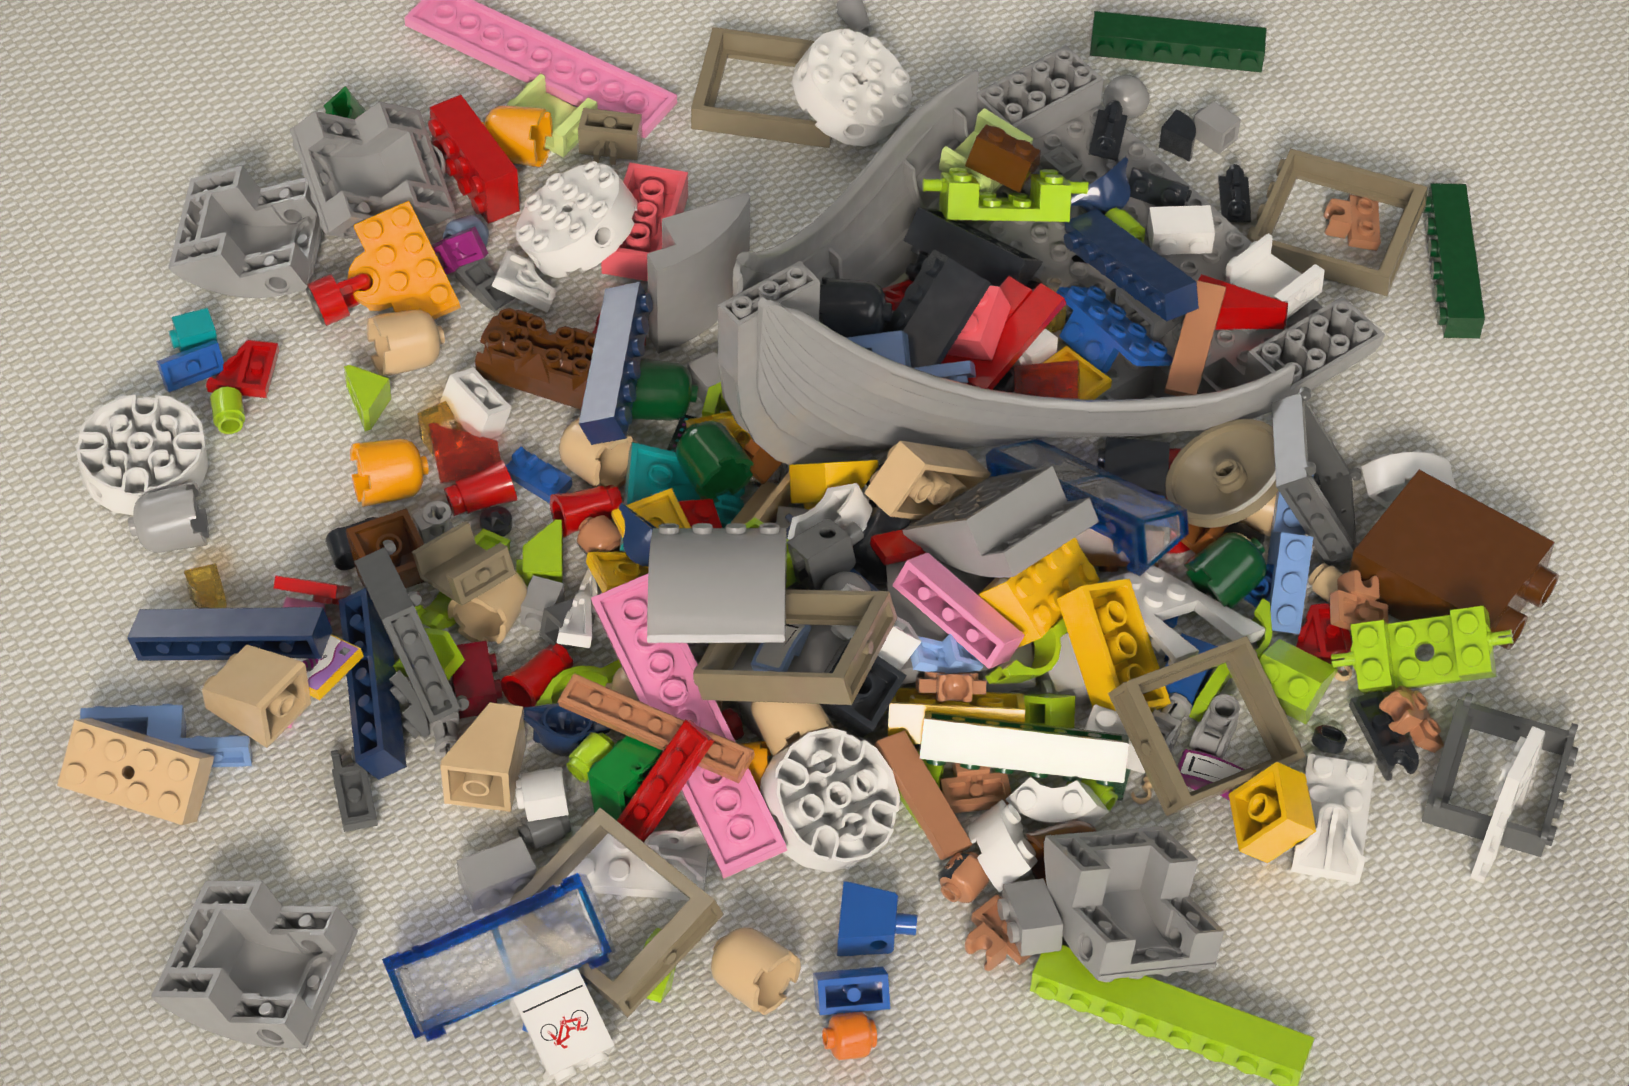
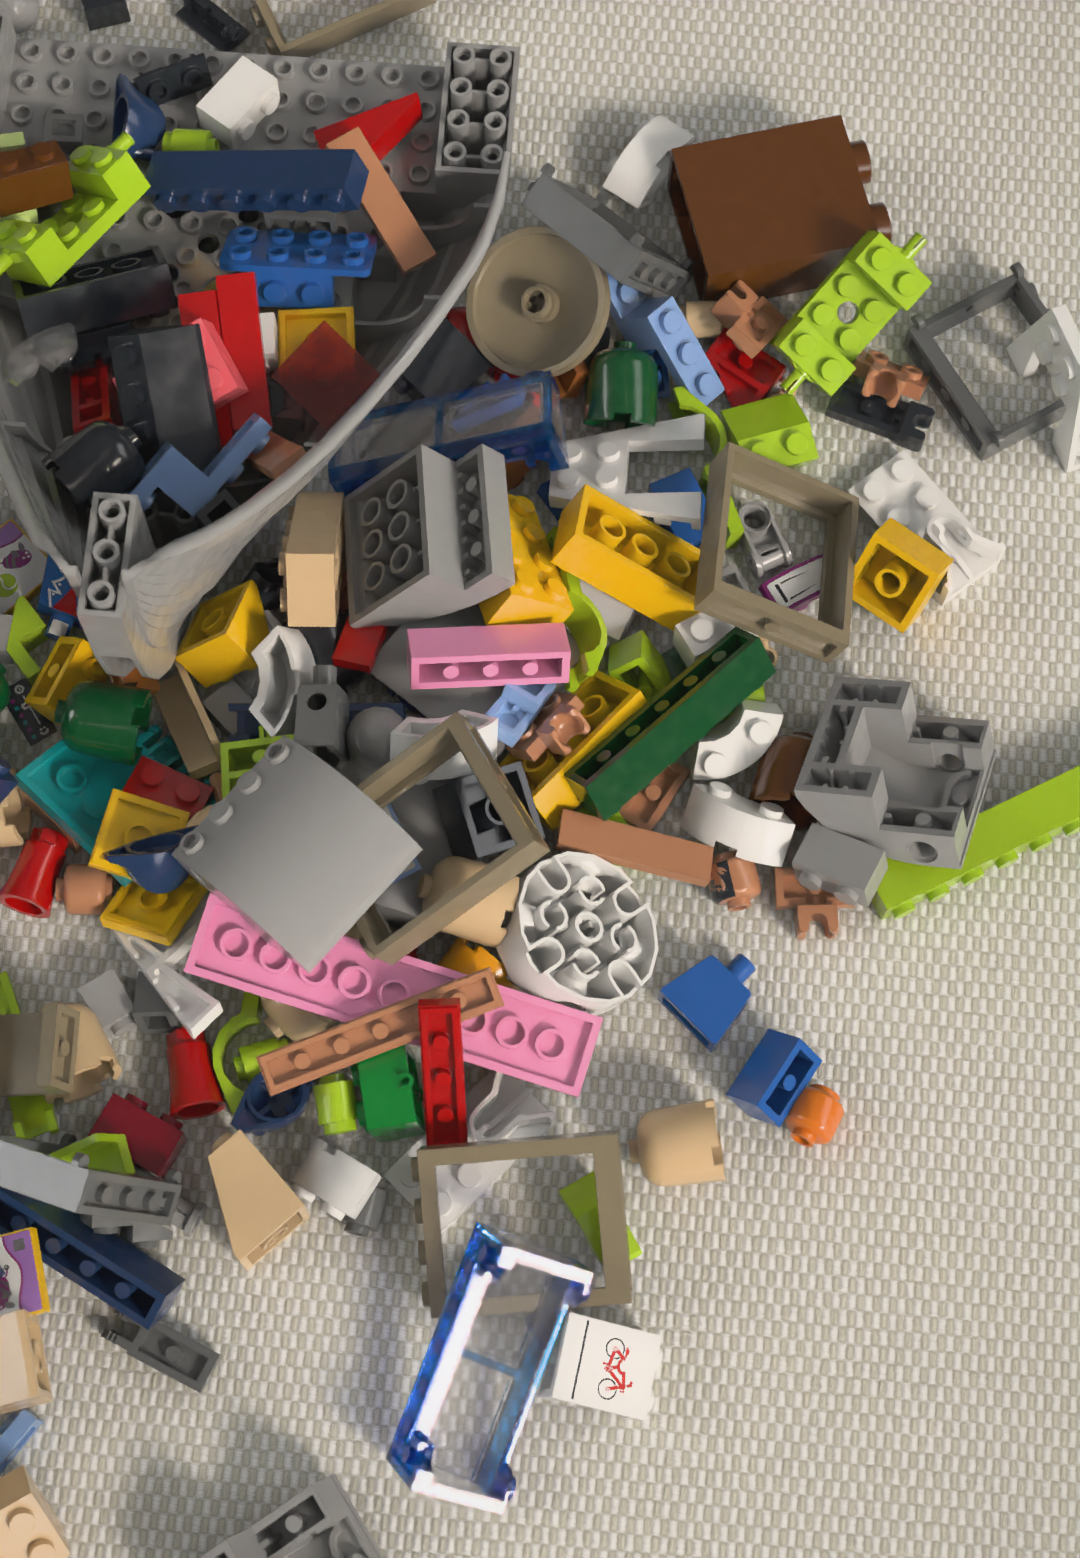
camera: 50 degrees left, 20 degrees up
light grey brick [456,837,537,911] -> none
lime slope [516,520,563,588] -> none
black hinge [1088,100,1128,161] -> none
white panel [1225,233,1325,319] -> none
black tile [1311,725,1347,754] -> none
none -> clear slope [1,322,78,389]

